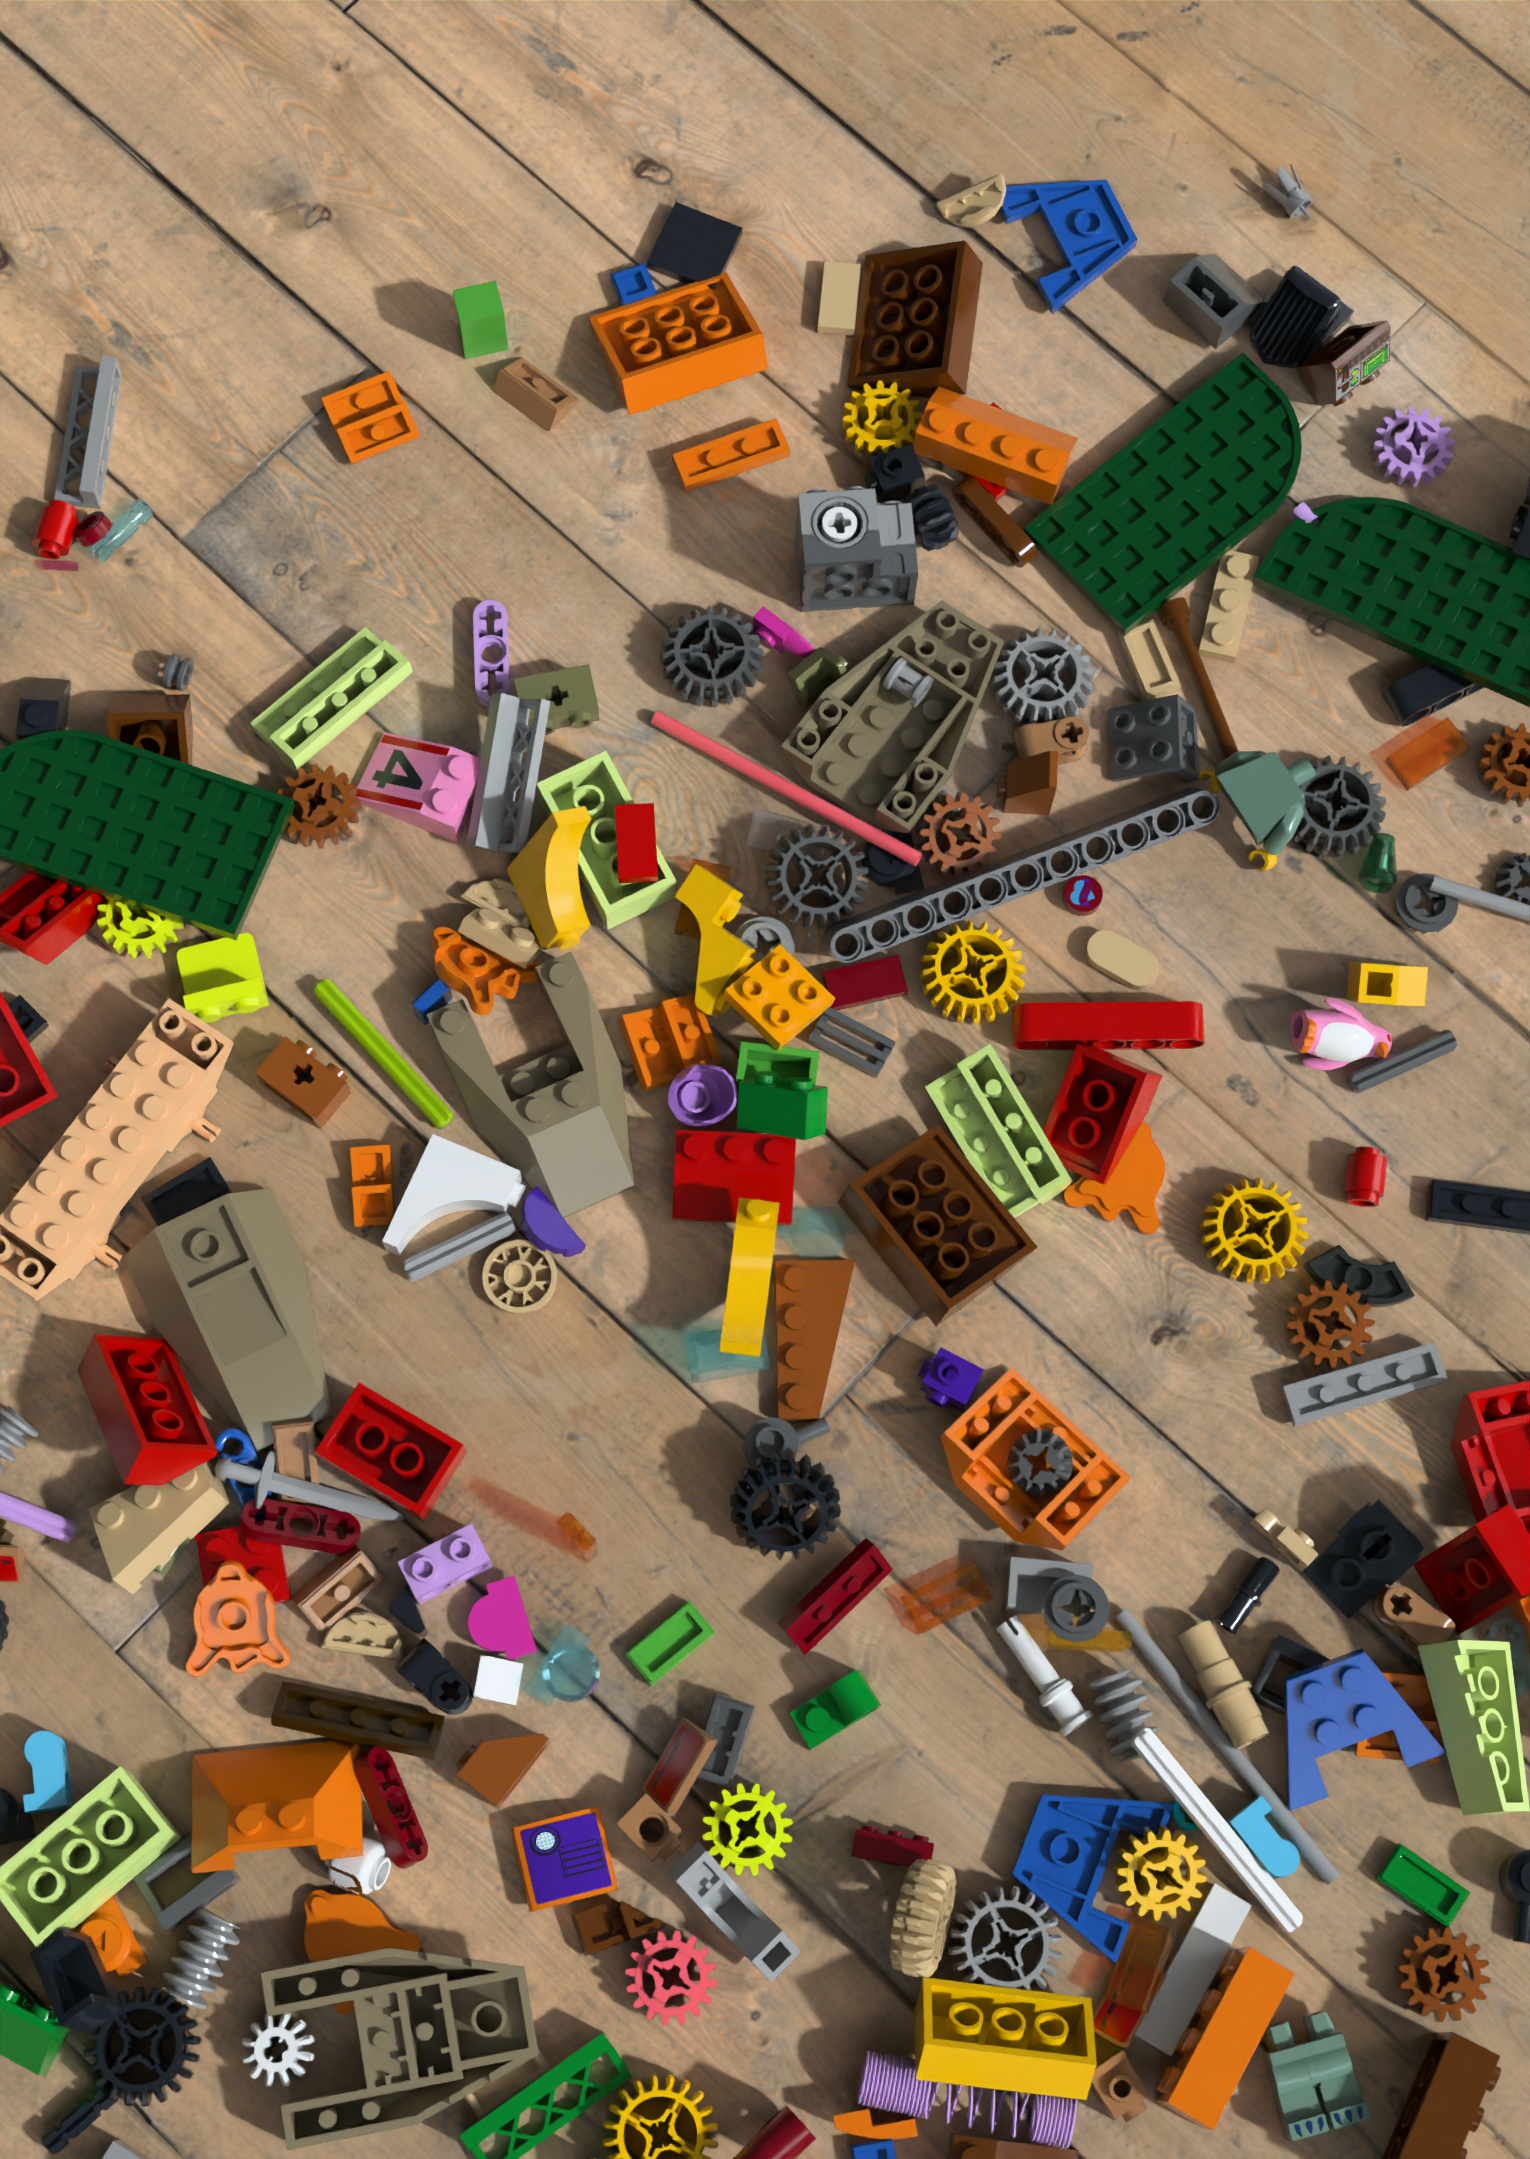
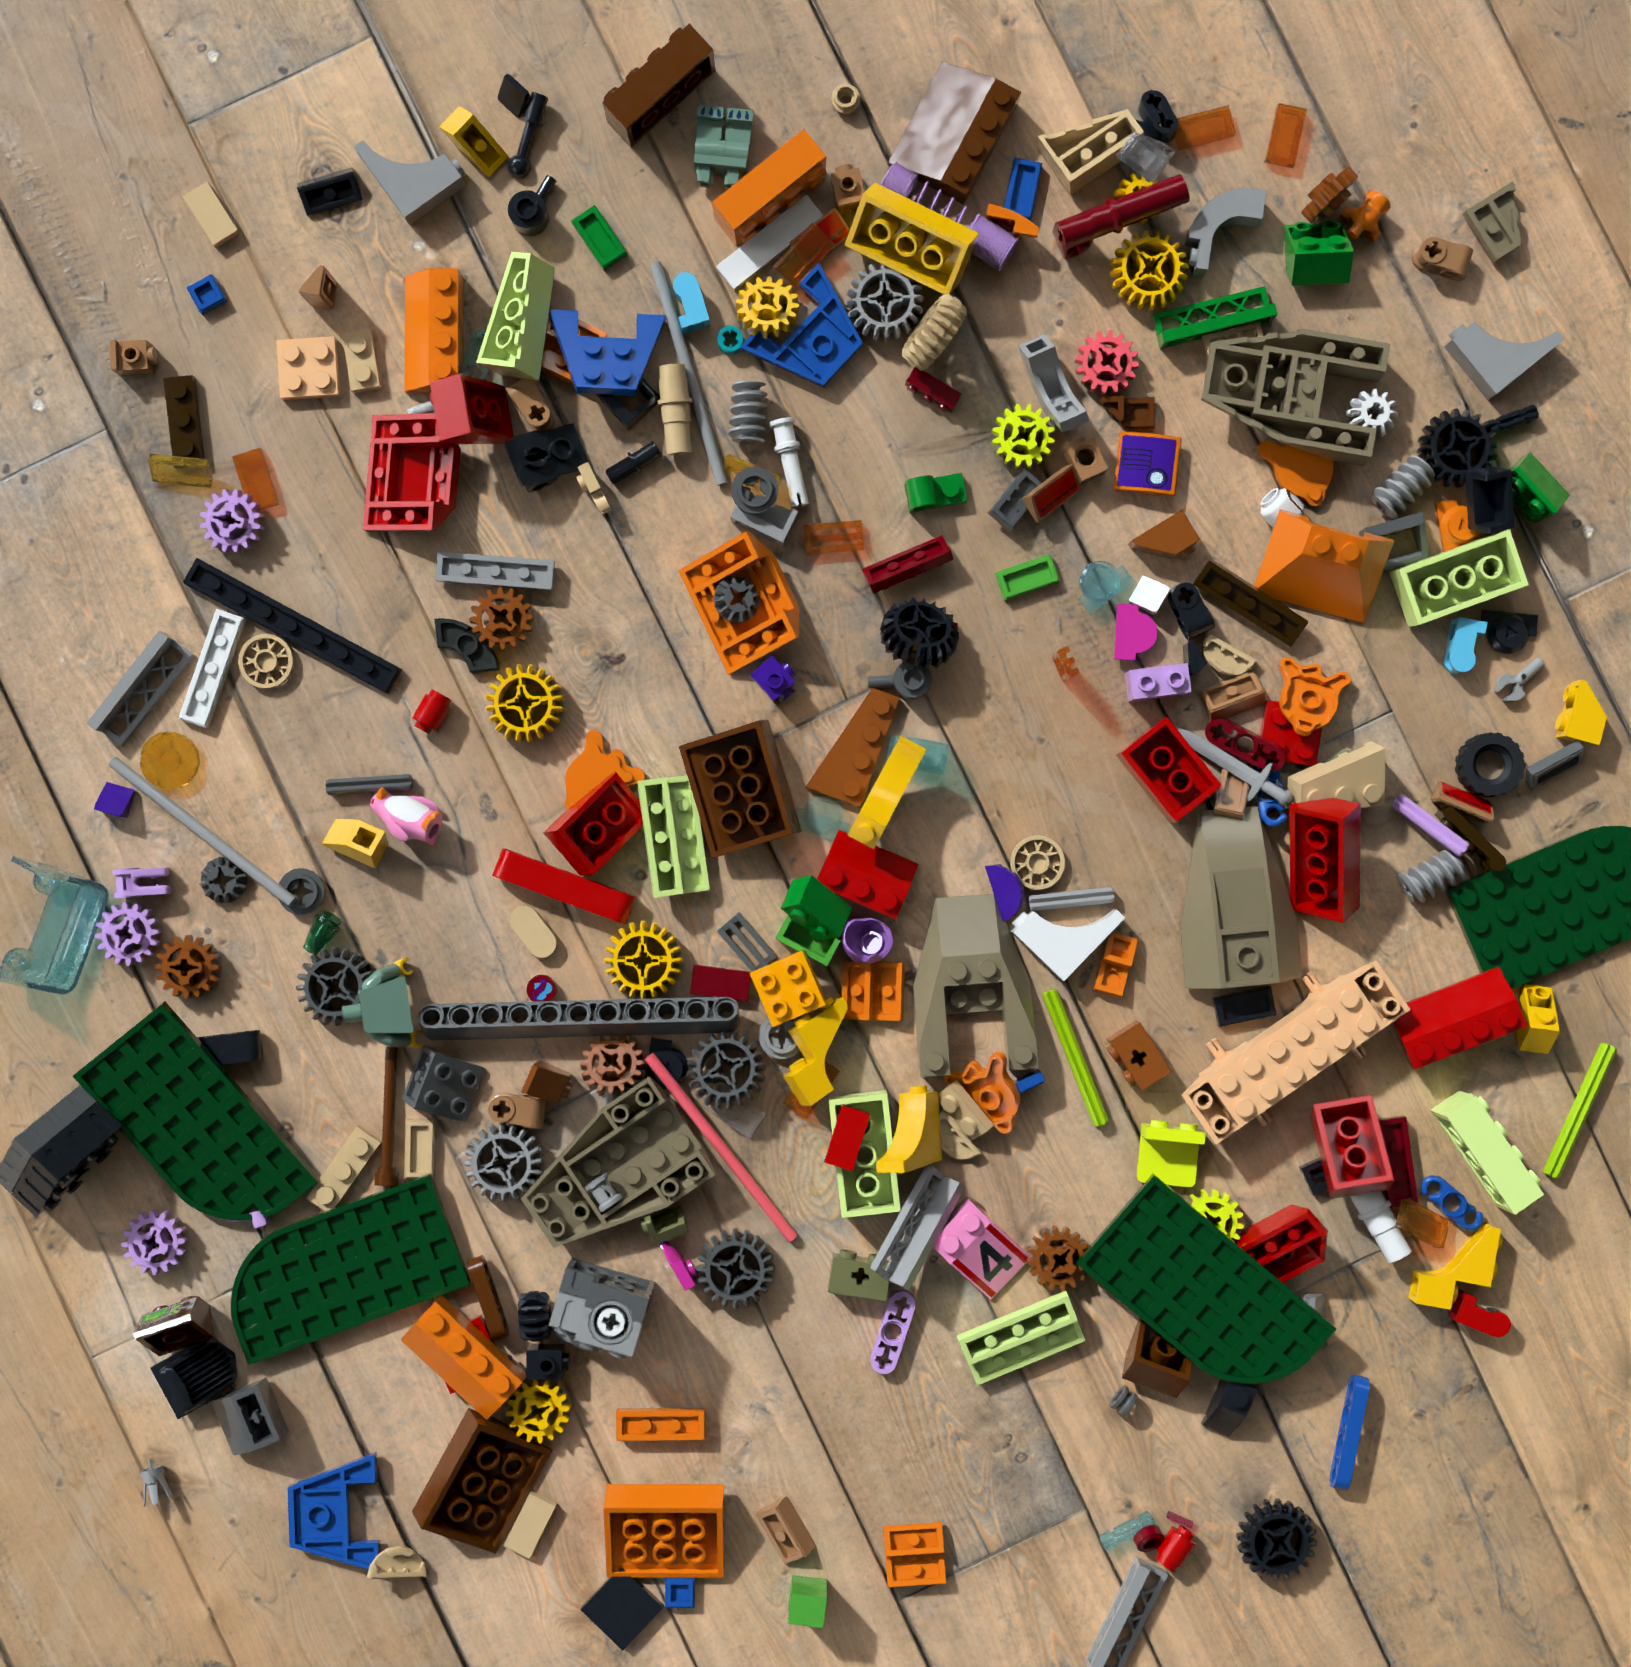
camera: 160 degrees left, 15 degrees up
dark red beam [354,1747,428,1869] -> none
white axle [1131,1728,1303,1933] -> none
clear orange tile [1385,717,1471,791] -> none
dark orange gear [1395,1927,1491,2022] -> none

